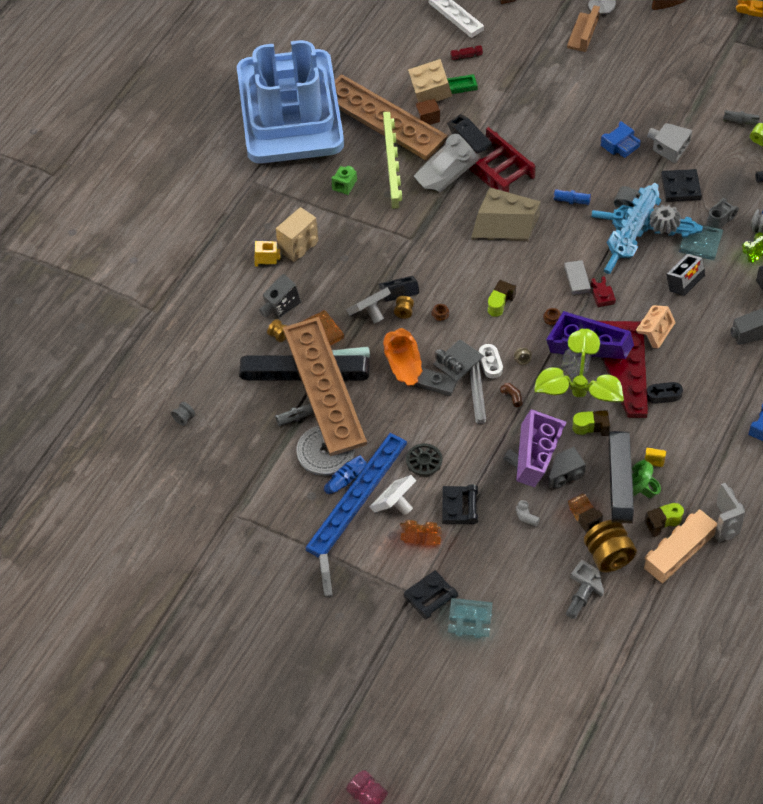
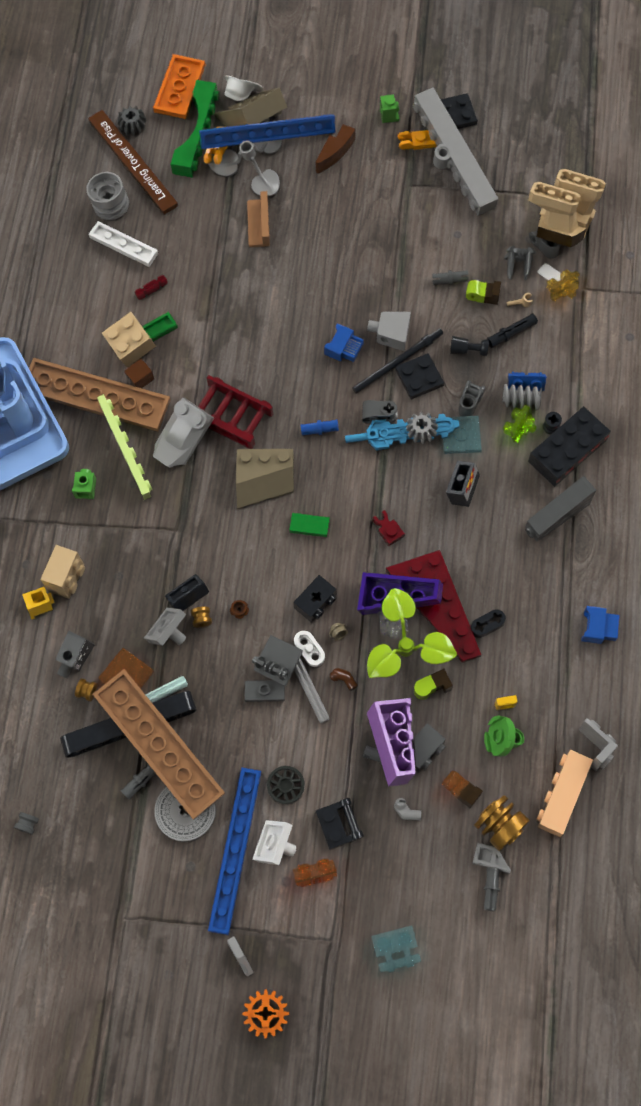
camera: 20 degrees left, 15 degrees up
blue hinge [324,455,367,494] -> none
orange hair [383,328,423,387] -> none
black plate [404,570,459,620] -> none
black slope [447,114,492,153] -> none
leg [488,280,516,317] -> none
reddish brown plate [543,308,561,326] -> none
light grey tile [564,260,591,295] -> none
dark azure bar [604,183,661,274] -> none
beam [609,431,634,524] -> none
light nougat bracket [636,305,676,348] -> none
leg [644,503,684,537] -> none
none -> orange gear [242,989,289,1038]
none -> green tile [289,513,330,537]
none -> black brick [293,575,337,622]
none -> black bar [352,328,444,394]
none -> black piece [450,336,489,356]

